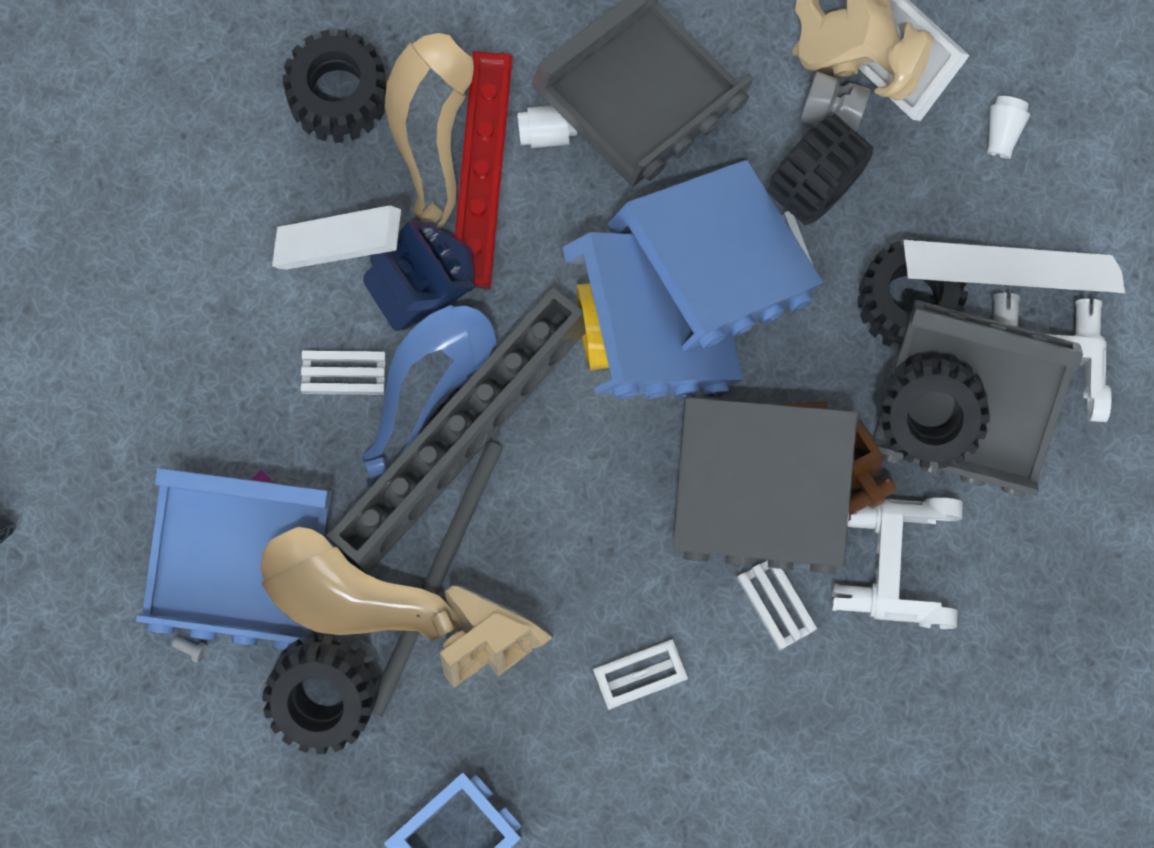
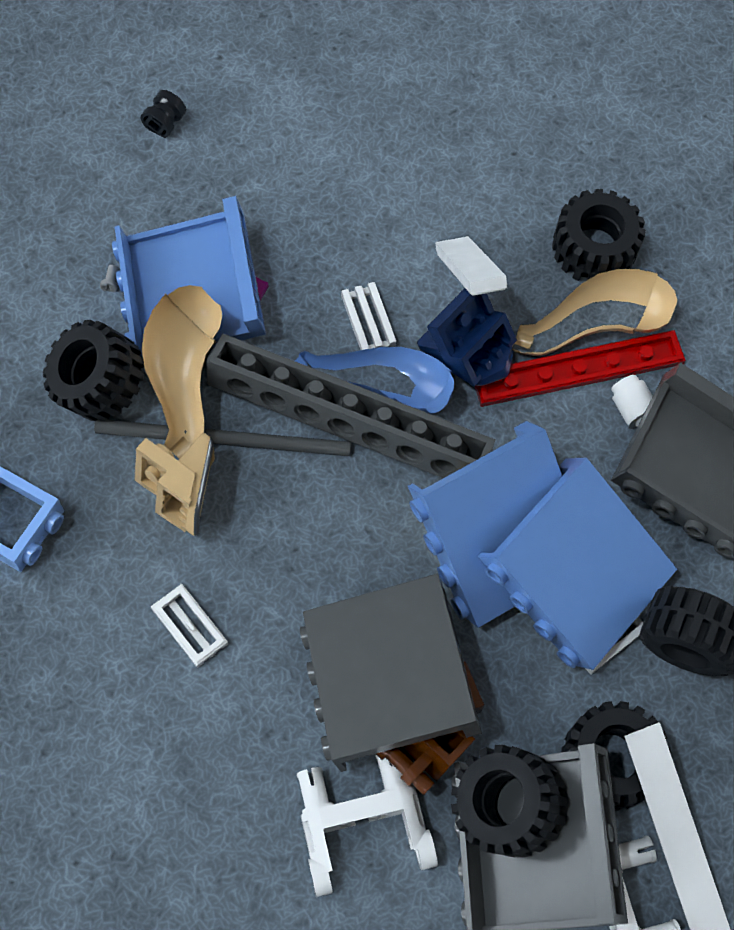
camera: 70 degrees right, 10 degrees down
white tile [737,560,817,651] -> none

